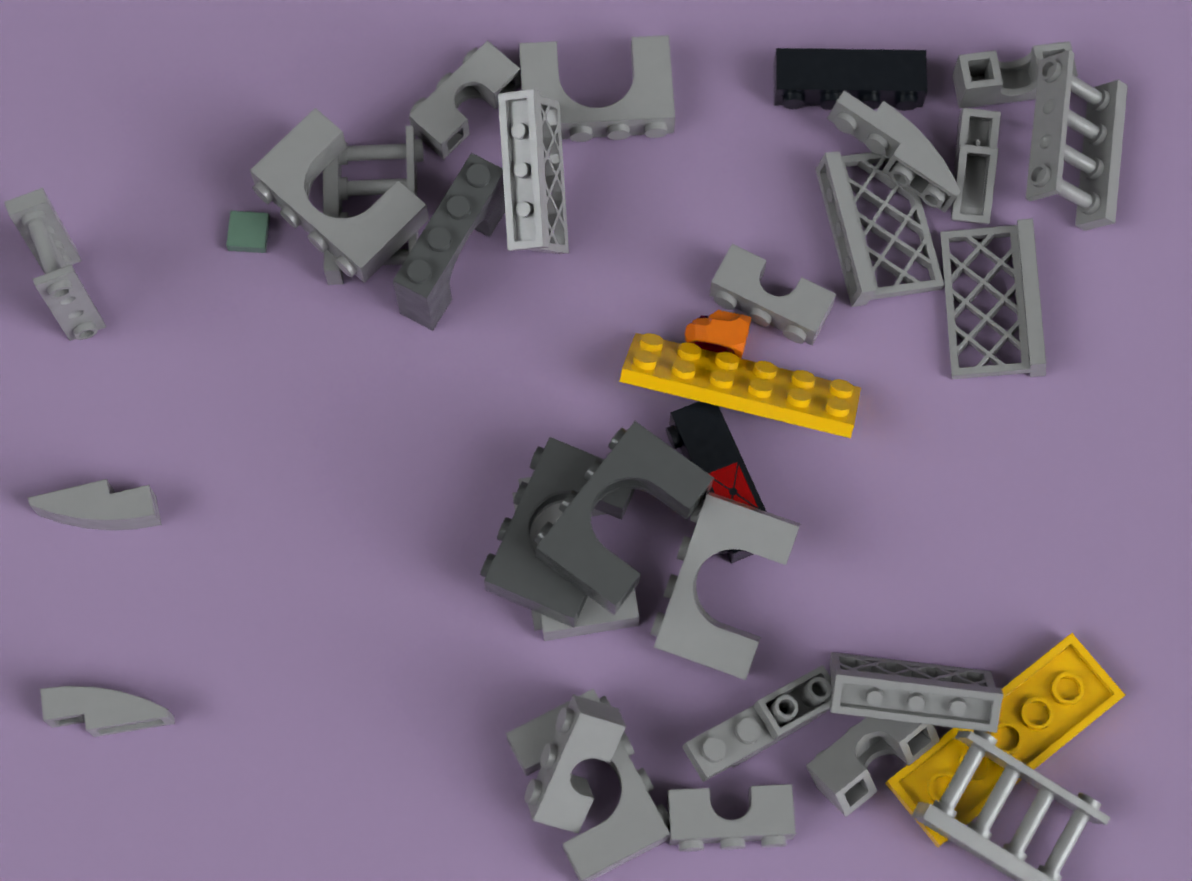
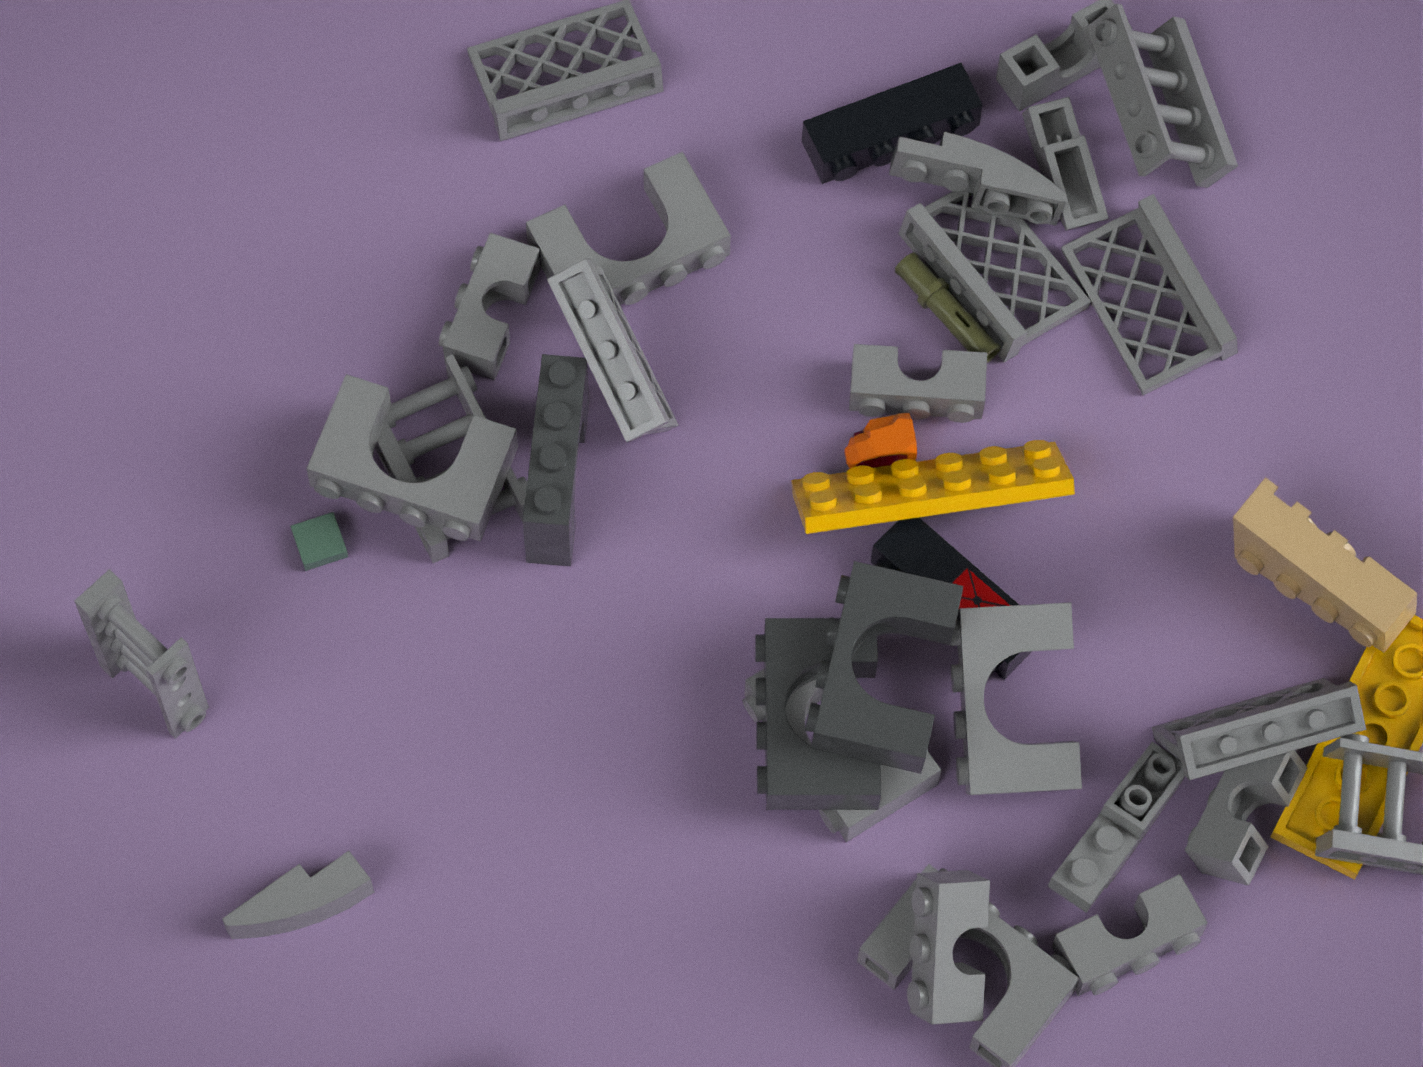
camera: 25 degrees left, 5 degrees down
none -> olive pin [895,252,1001,363]
none -> tan wedge [1233,477,1417,653]

